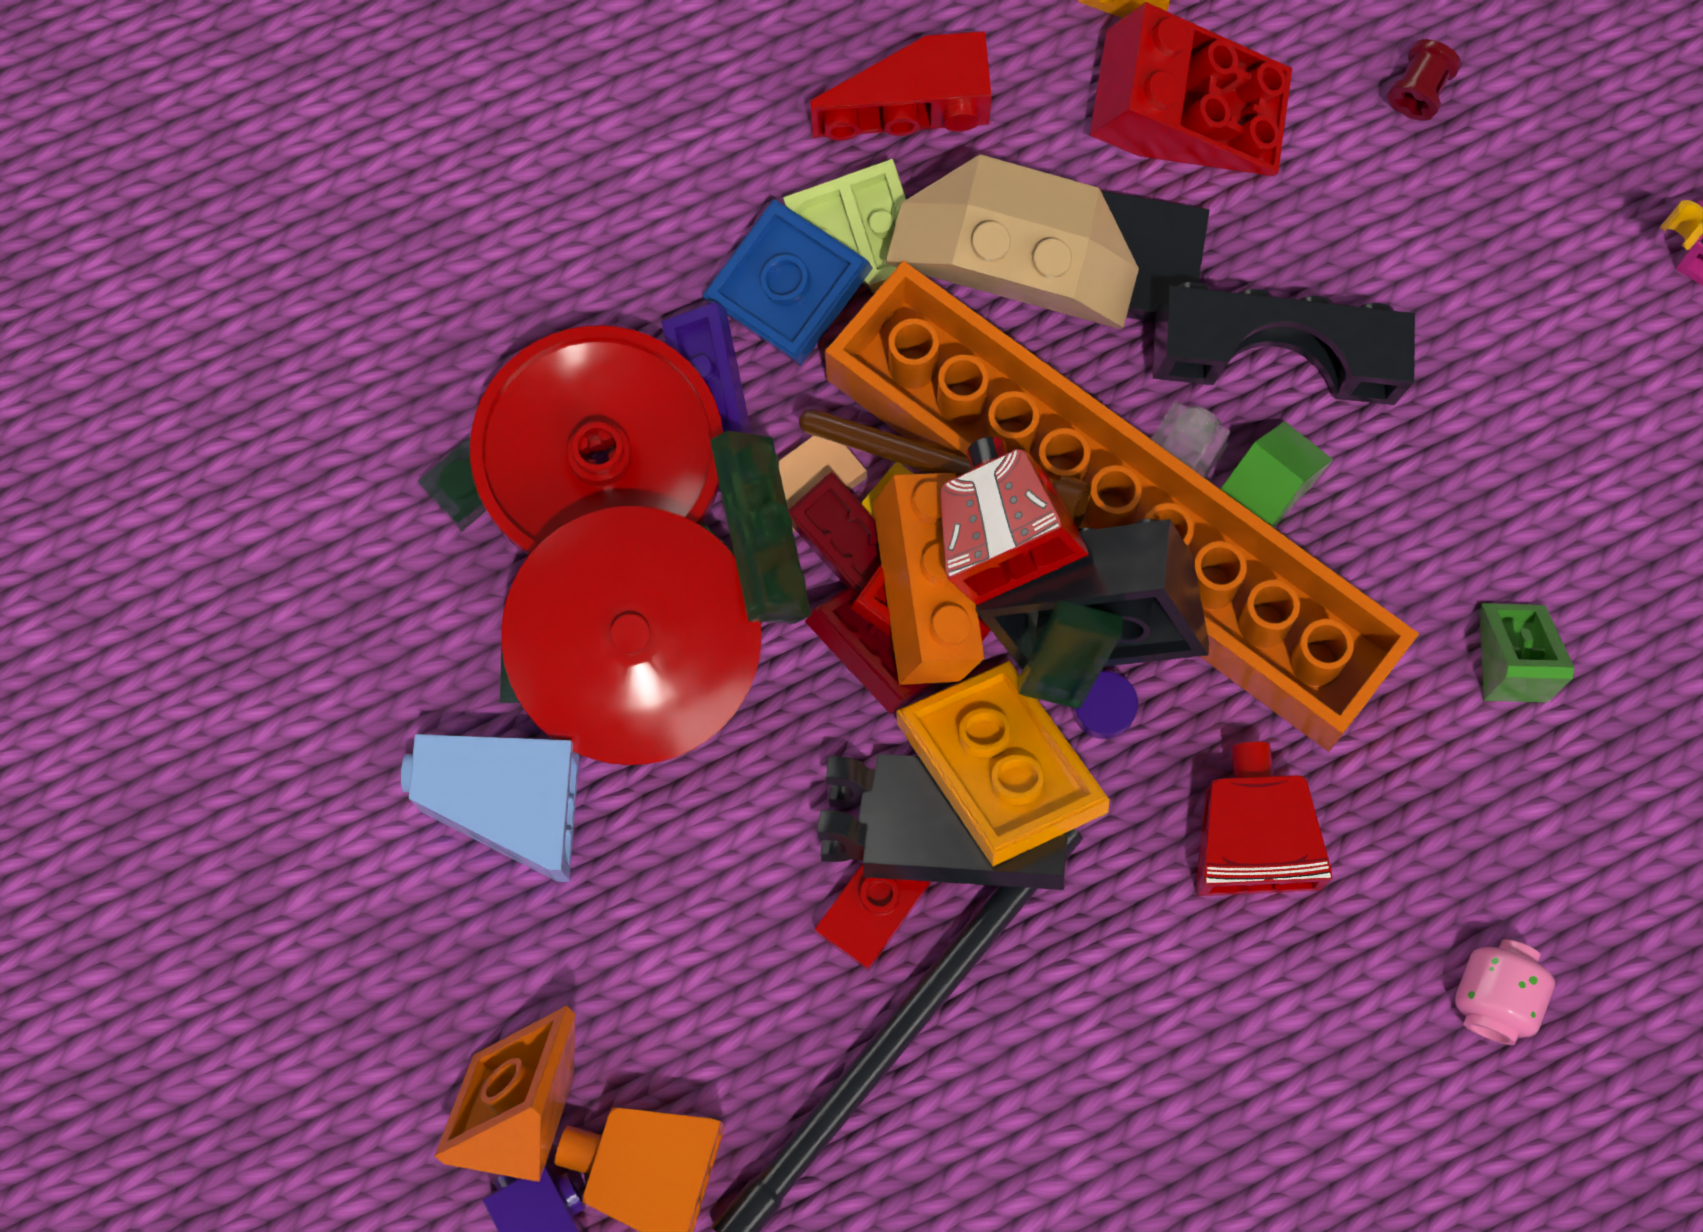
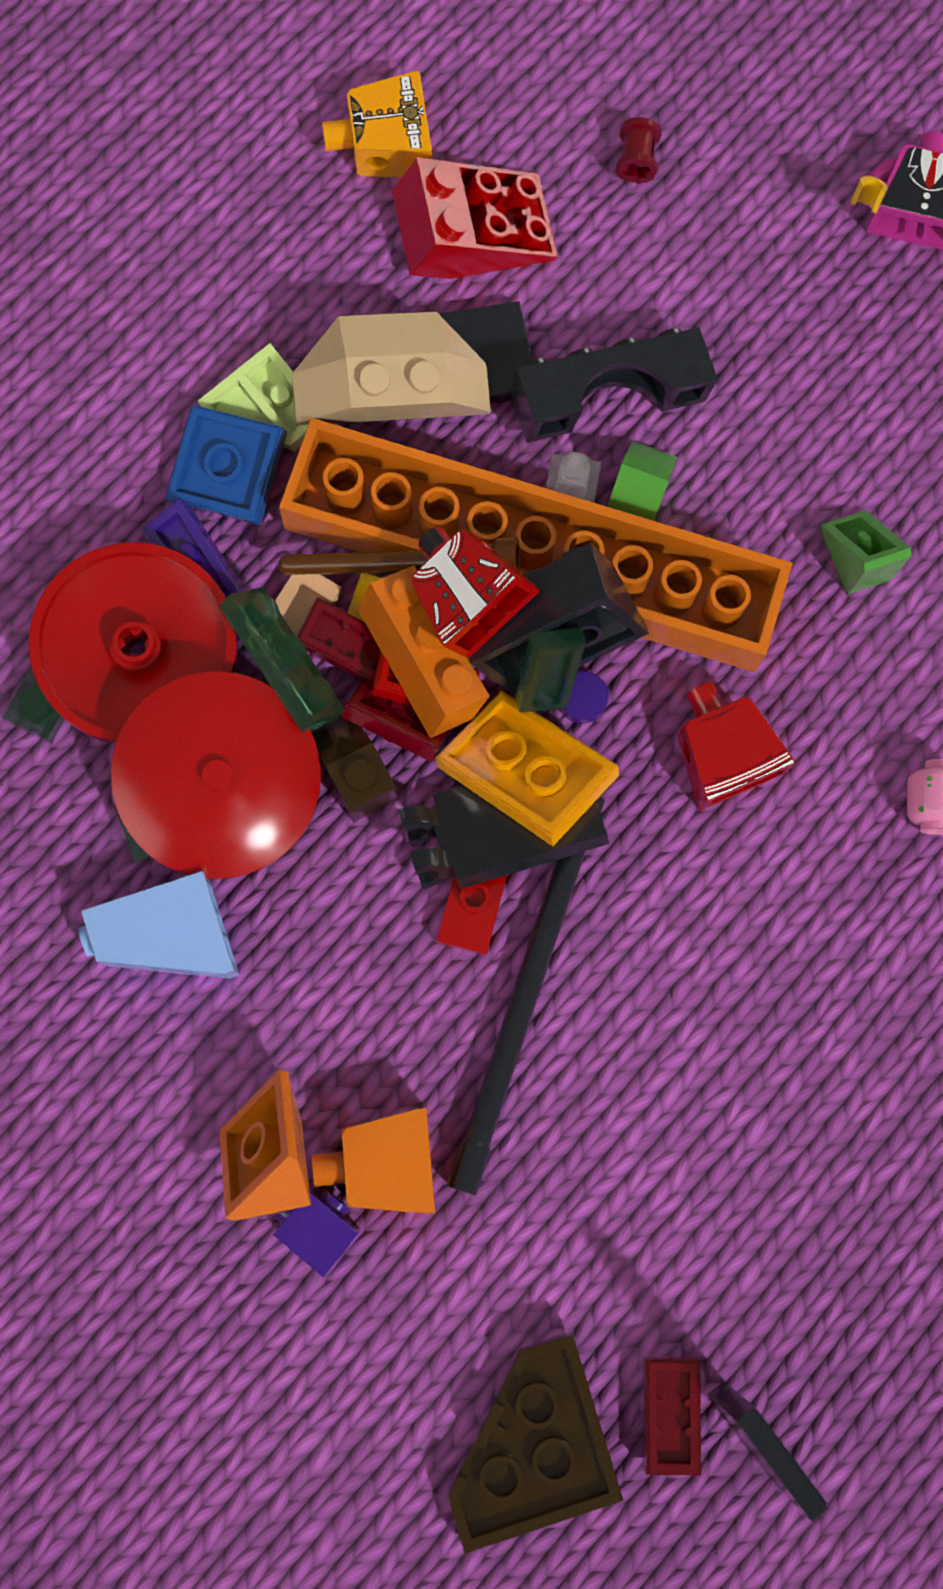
camera: 30 degrees left, 5 degrees up
red slope [810,31,992,141] -> none
none -> dark brown slope [311,716,398,823]

